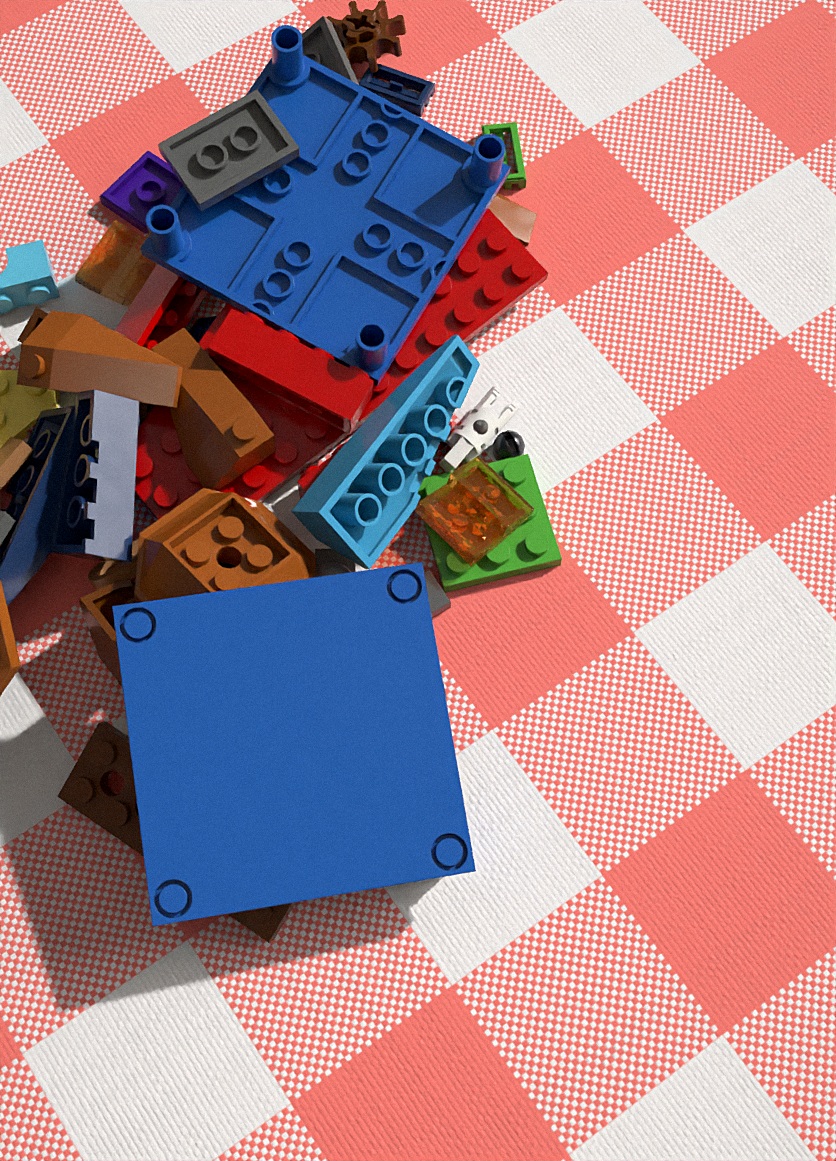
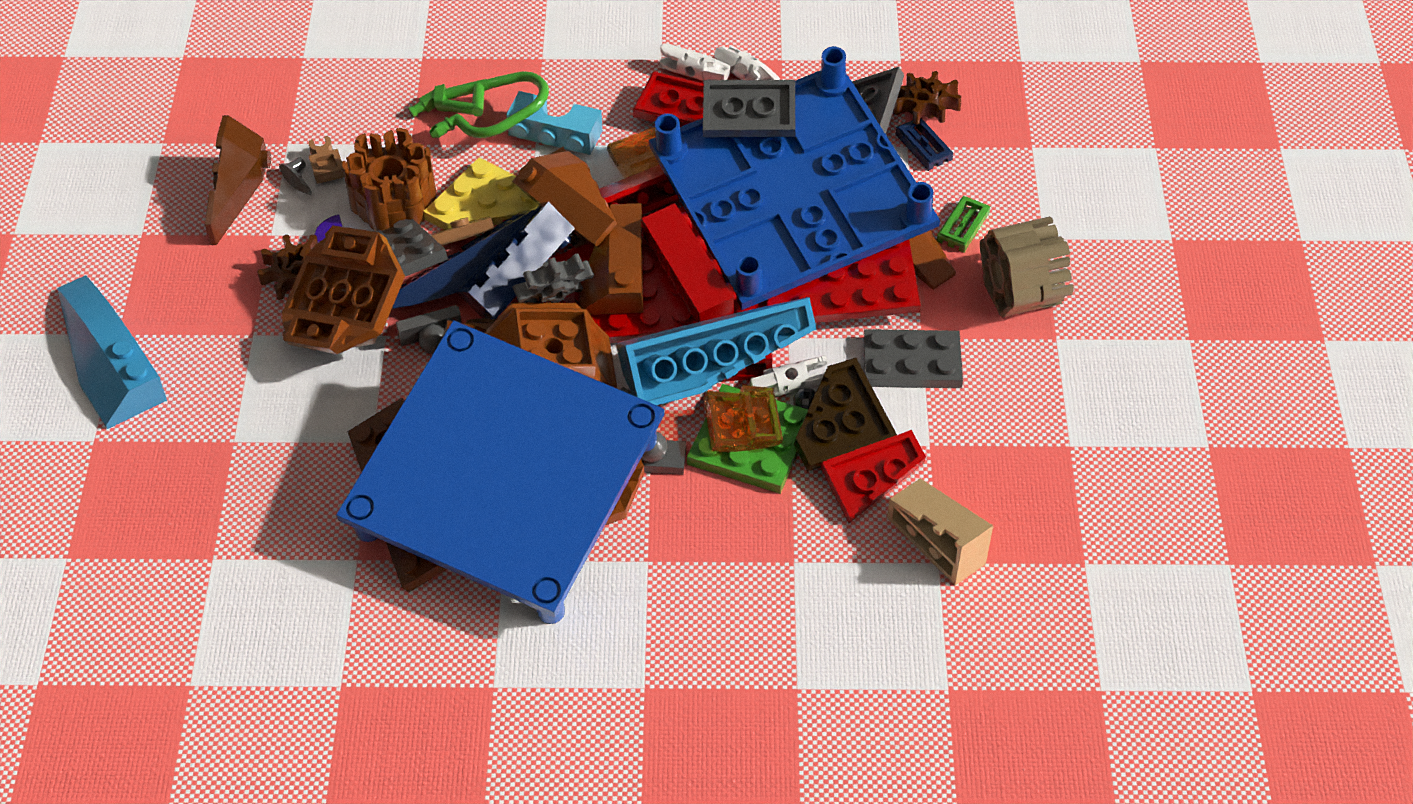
camera: 35 degrees right, 15 degrees down
none -> dark grey tile [396,305,462,355]
none -> dark grey gear [512,254,594,303]
none -> red tile [633,71,704,127]
none -> white hinge [660,43,731,81]
none -> white hinge [714,46,780,80]
none -> dark brown plate [794,358,897,472]
none -> red wing [821,430,926,523]
none -> dark grey plate [863,329,963,388]
none -> tan wedge [887,478,993,586]
none -> dark tan piece [980,216,1074,318]

